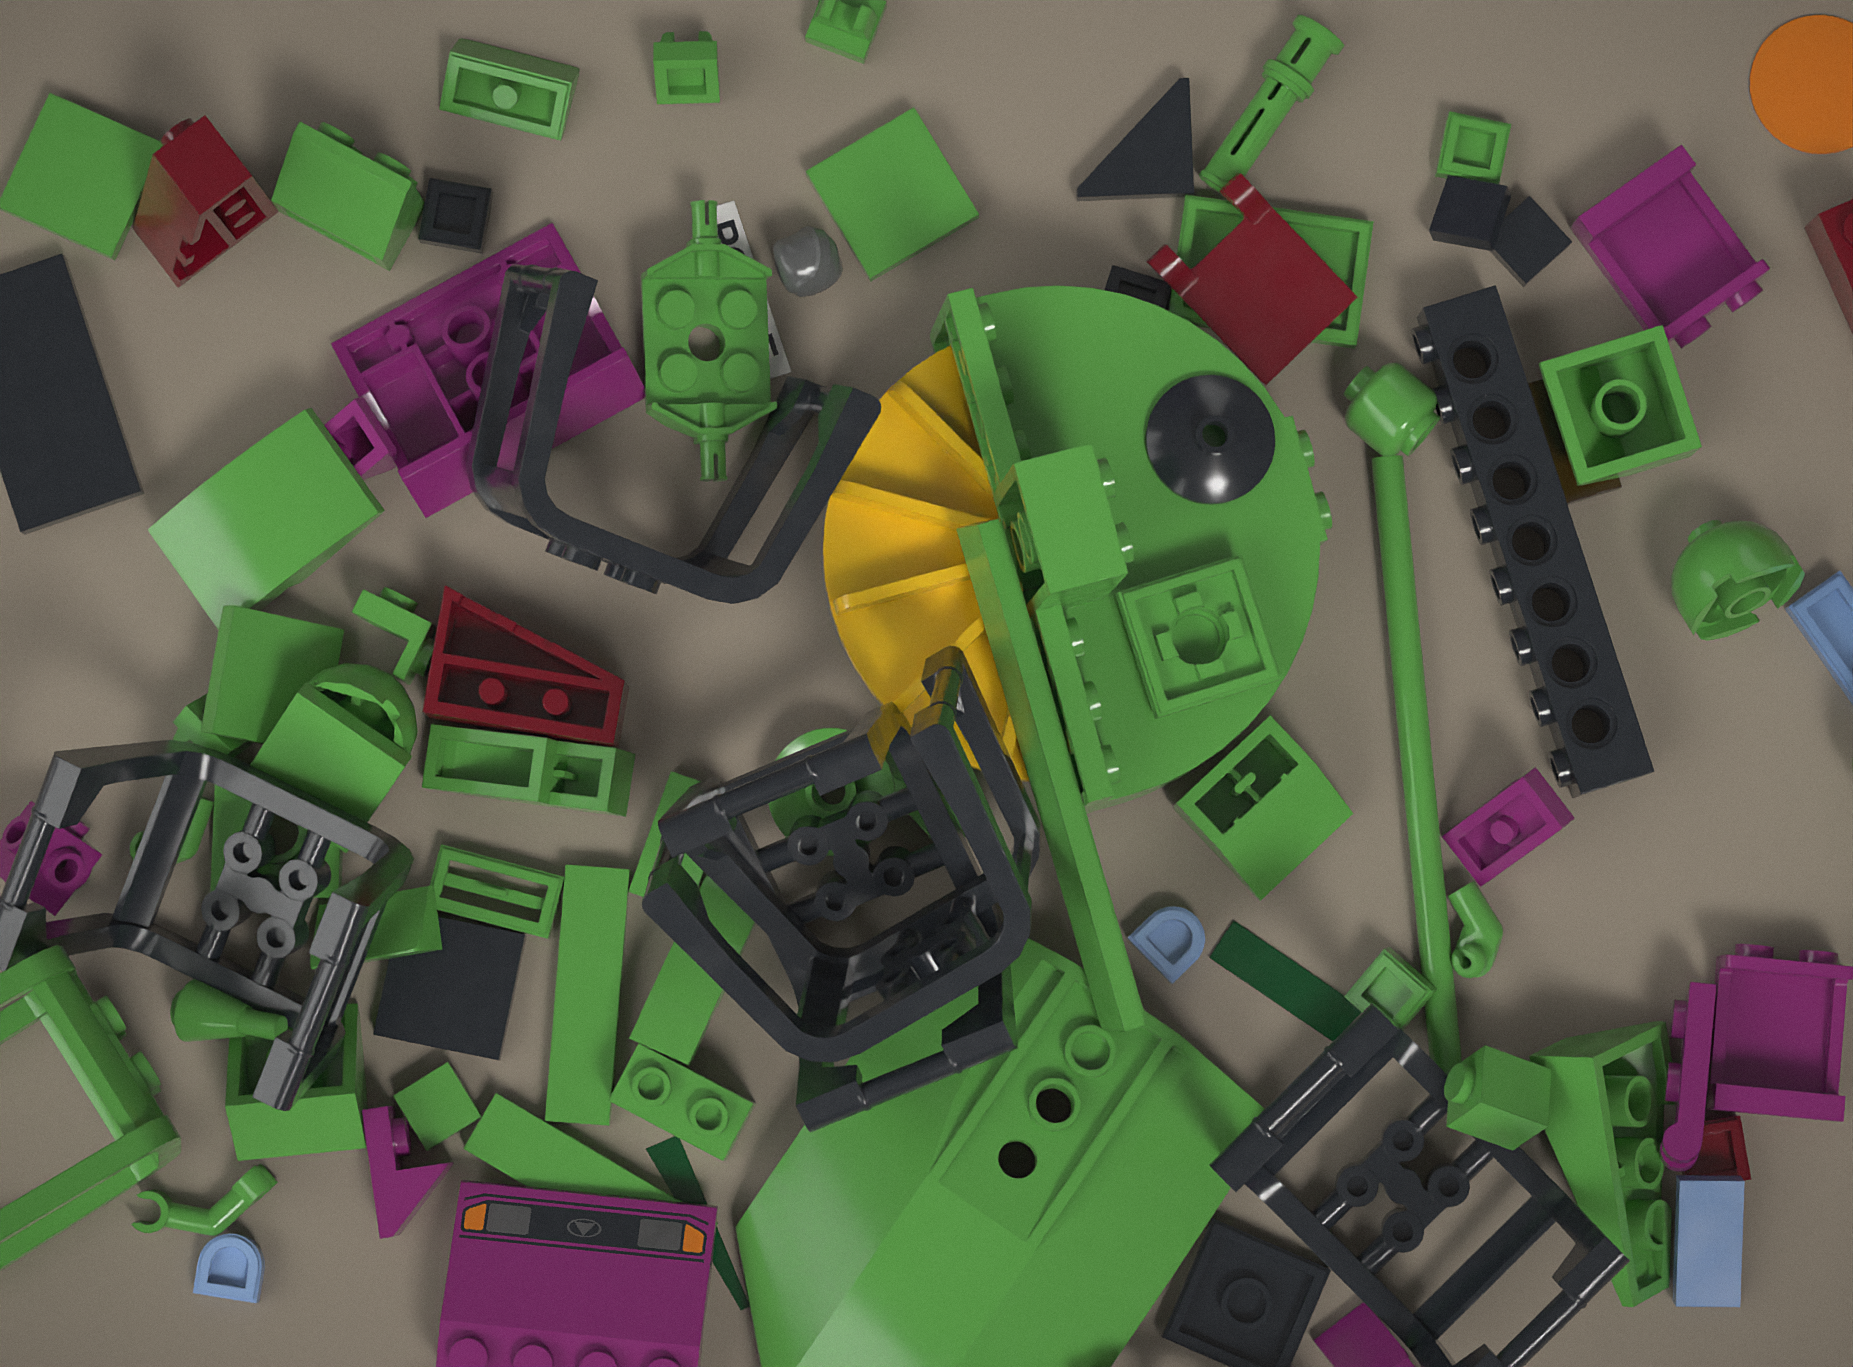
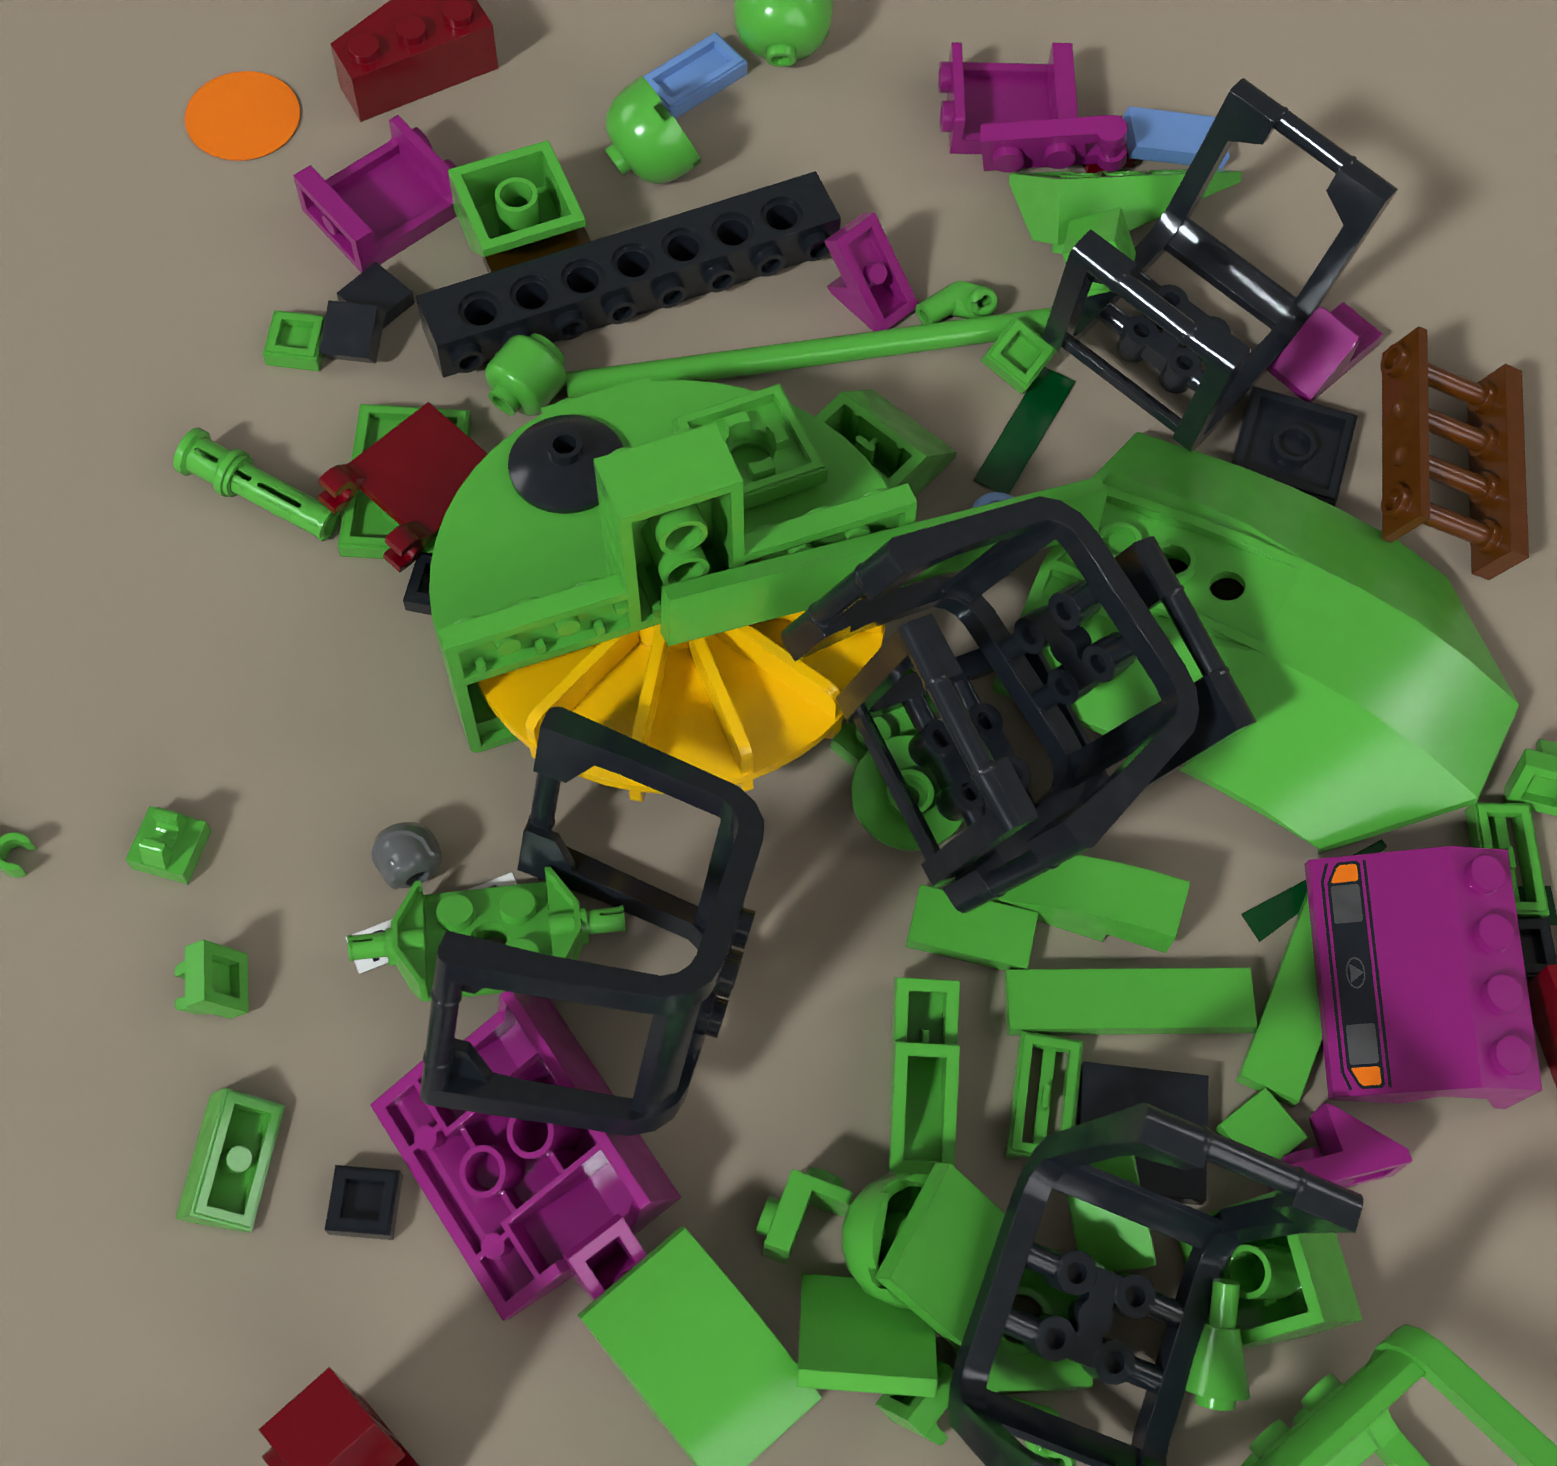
camera: 100 degrees left, 20 degrees down
bright green arm [131,1164,278,1236] -> none
light blue tile [193,1233,265,1303] -> none
bright green slope [271,121,425,271] -> none
dark red wedge [422,585,629,749] -> none
bright green brick [608,1043,756,1161] -> none
bright green tile [806,107,979,282] -> none
black tile [1076,78,1194,201] -> none

